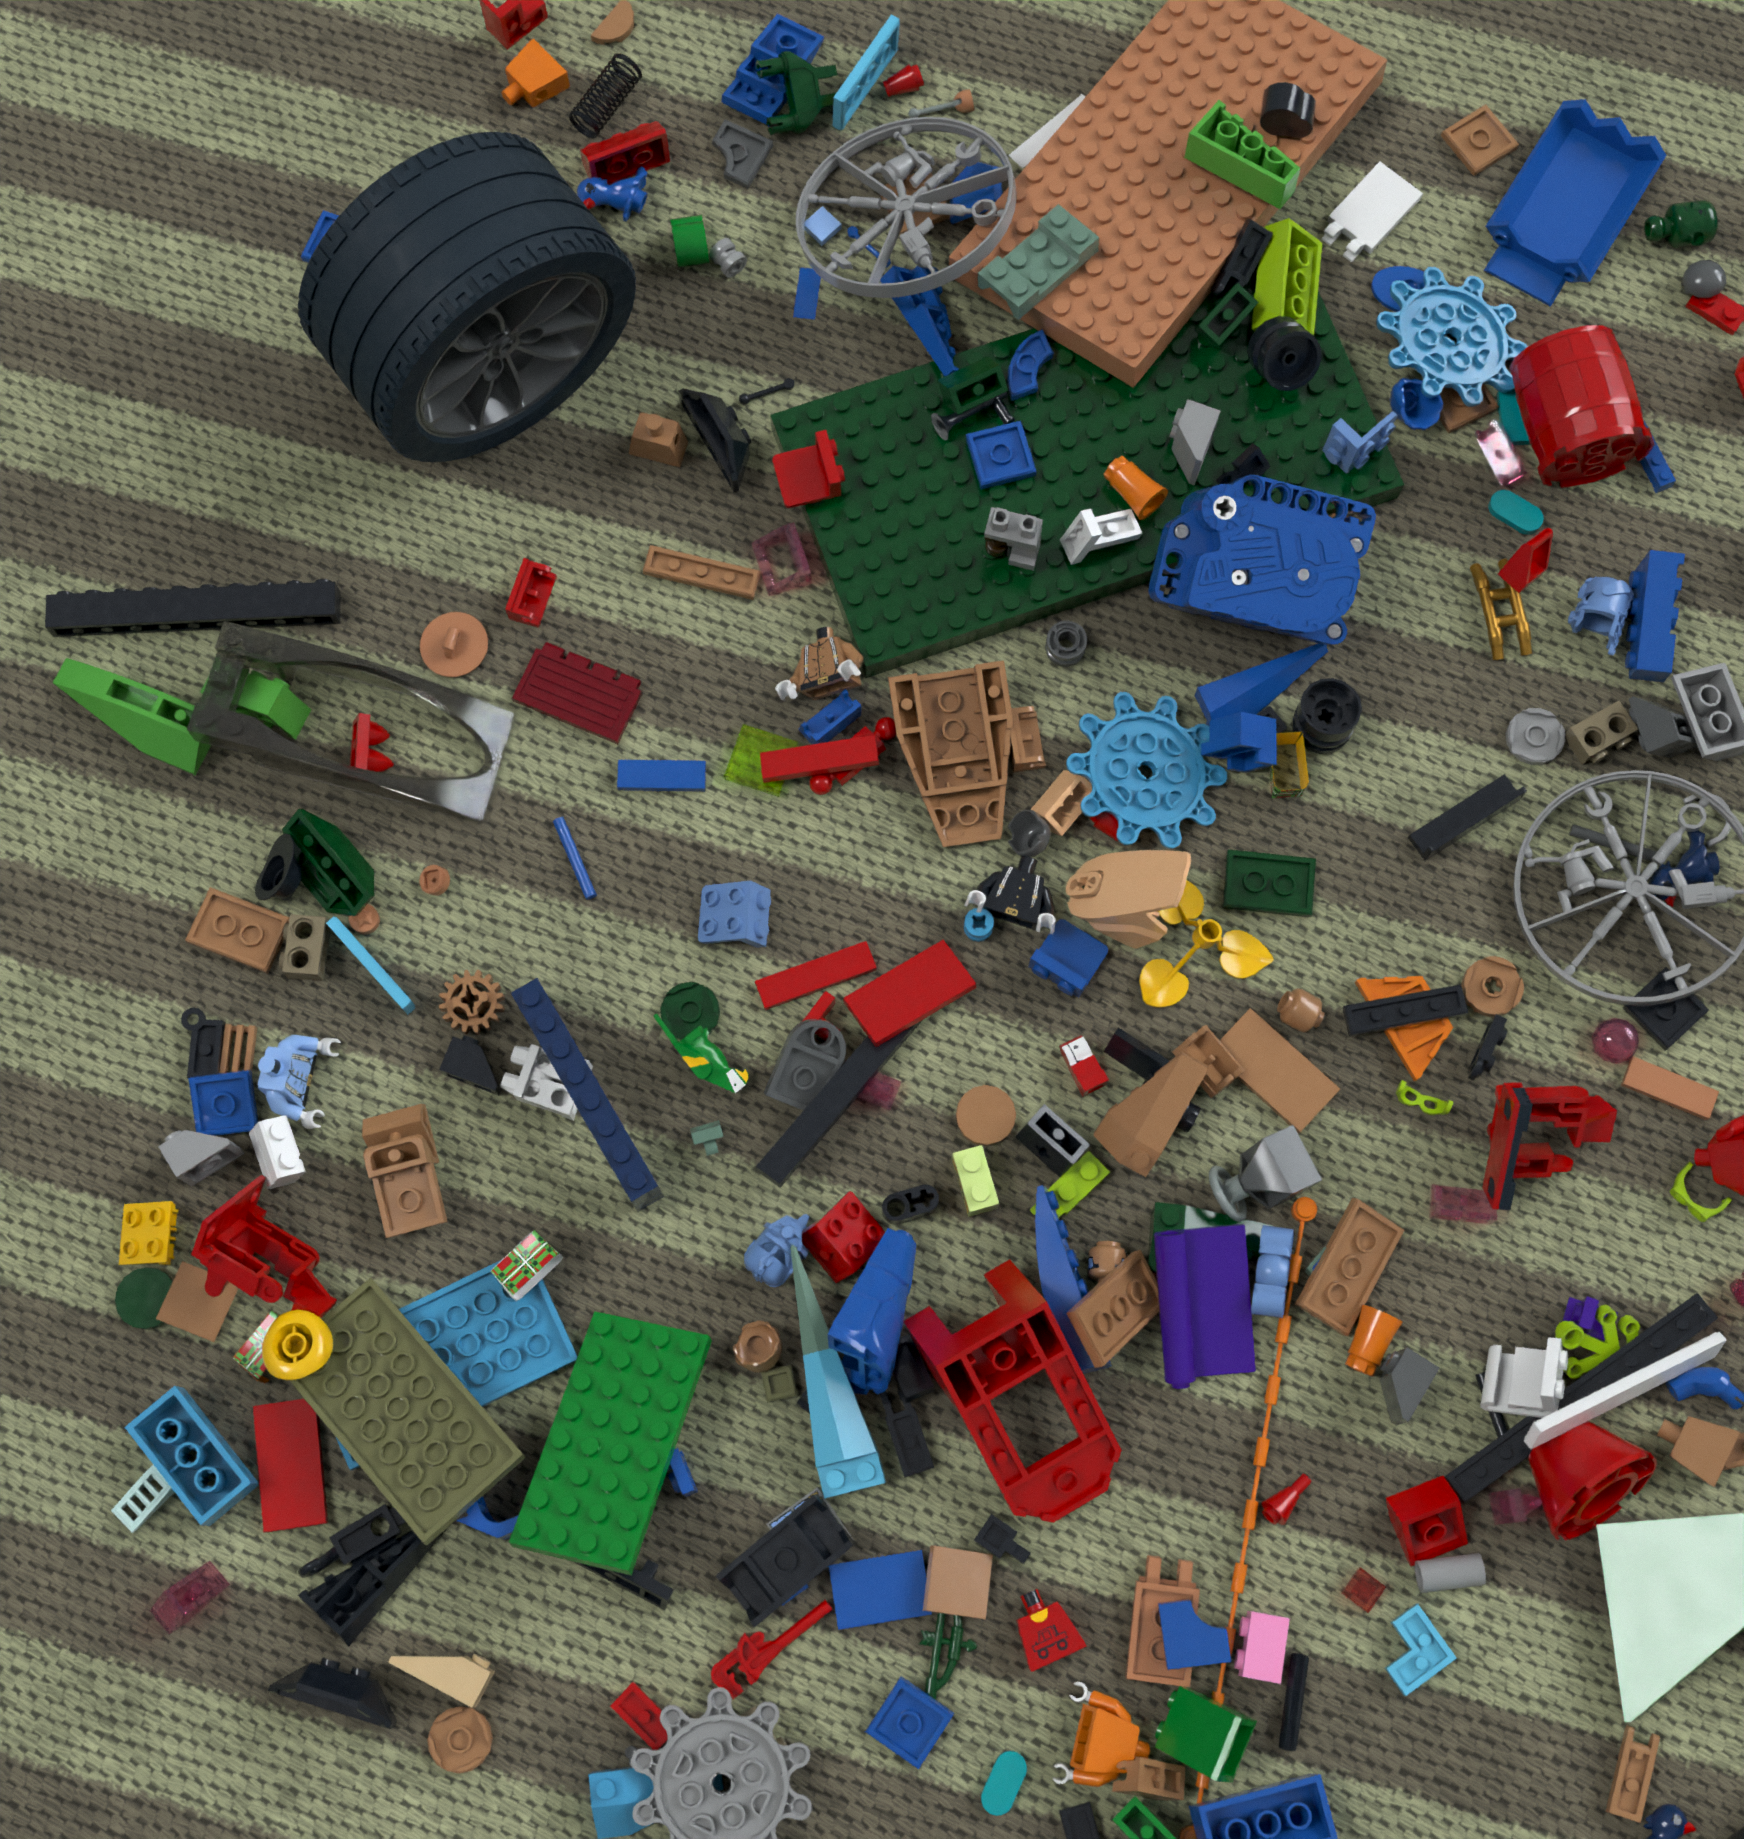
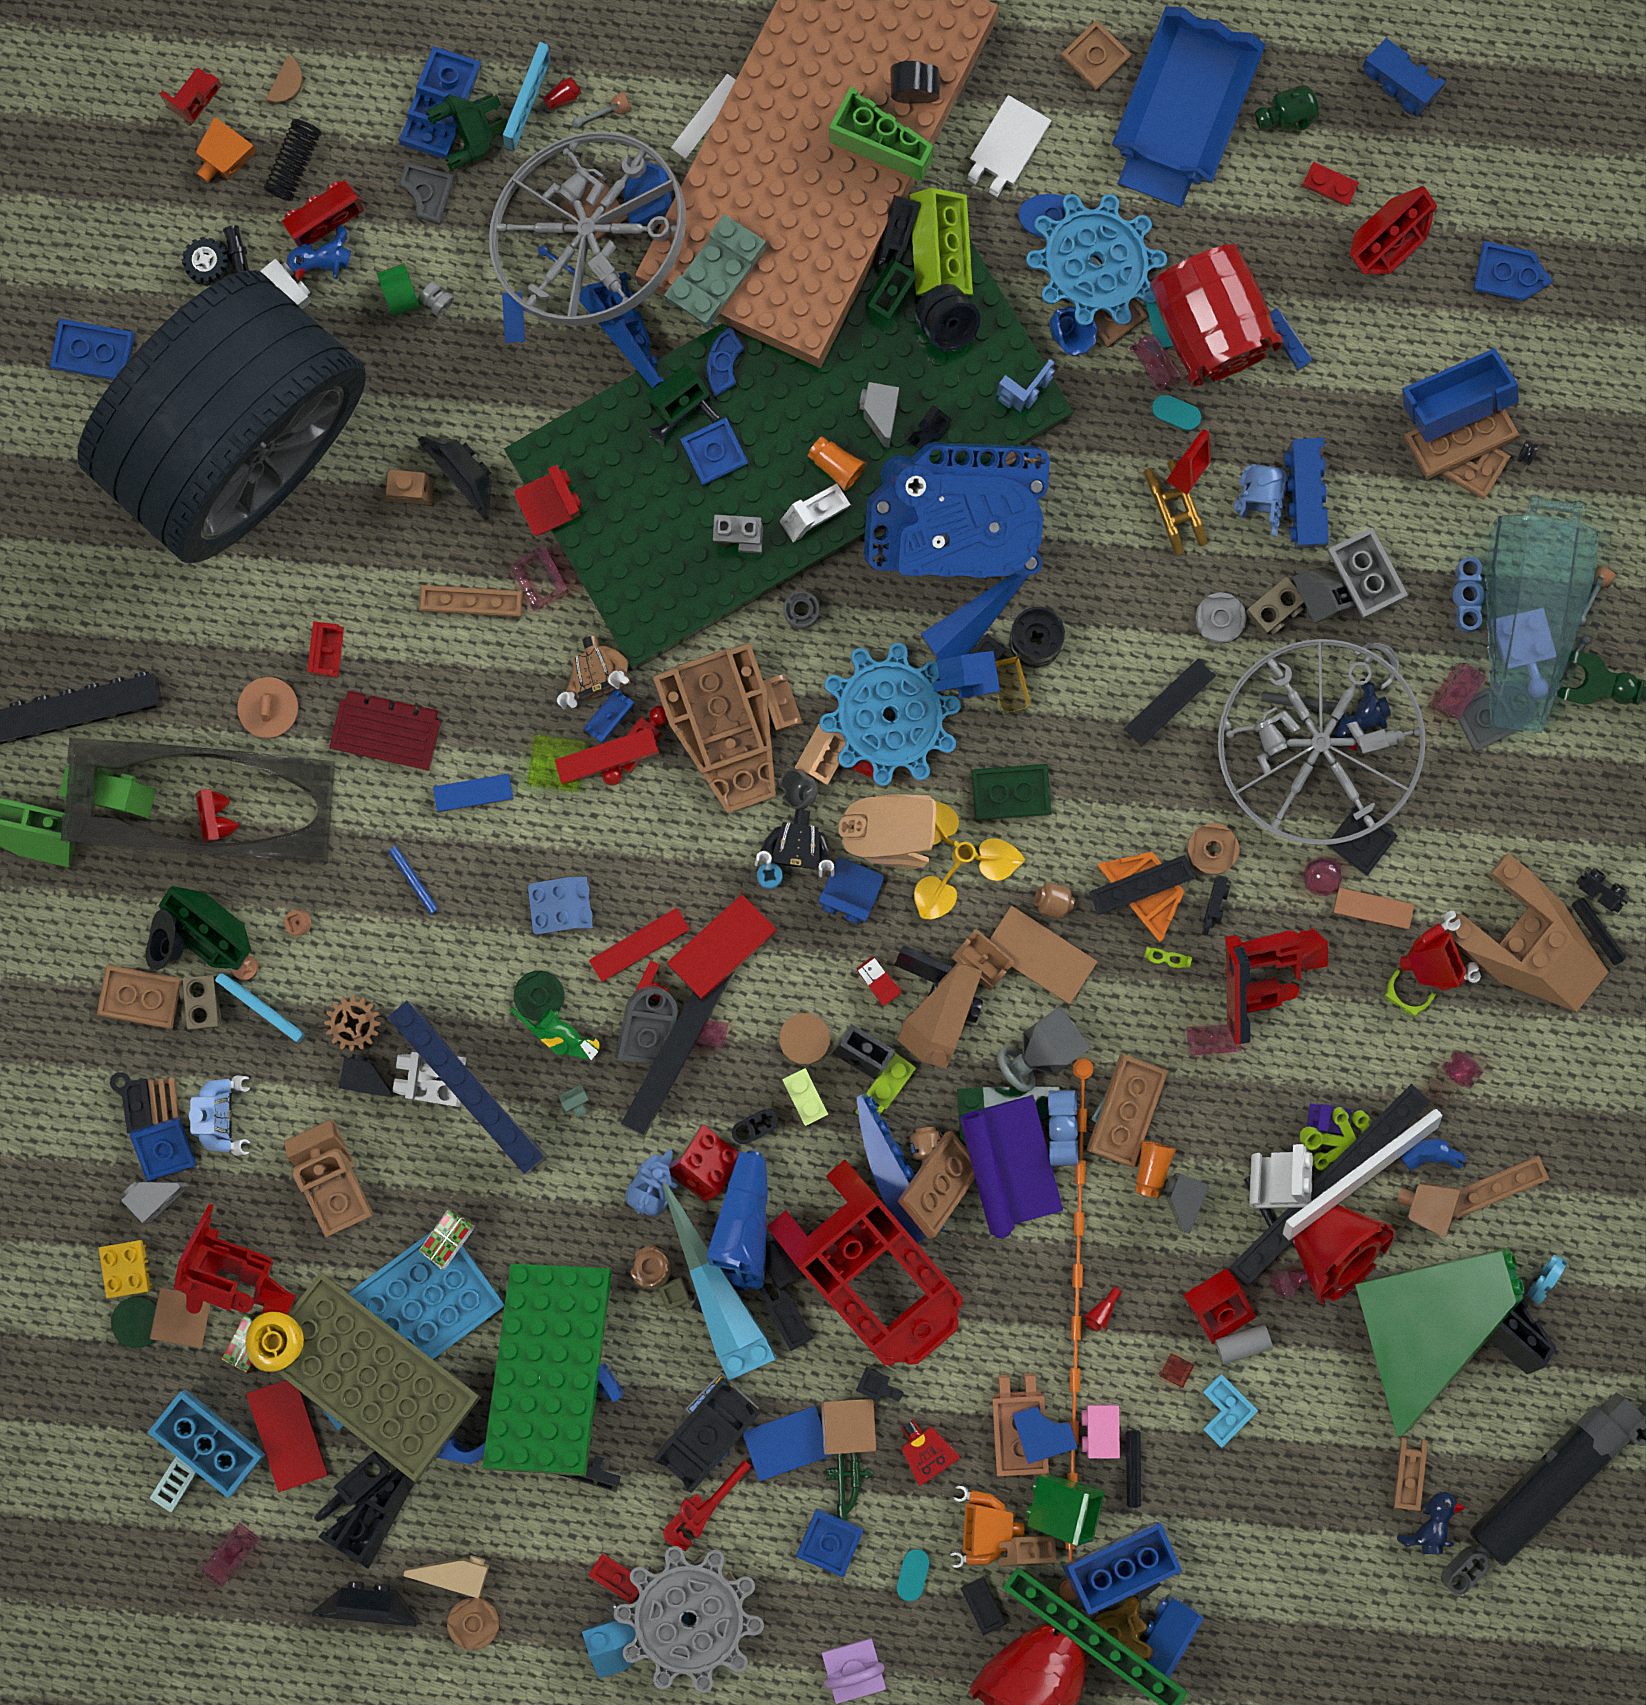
camera: 10 degrees left, 10 degrees up
white brick [249,1116,306,1189] -> none
black hinge [739,378,795,405] -> none
light blue tile [804,206,842,246] -> none
dark grey hair [1681,260,1726,298] -> none

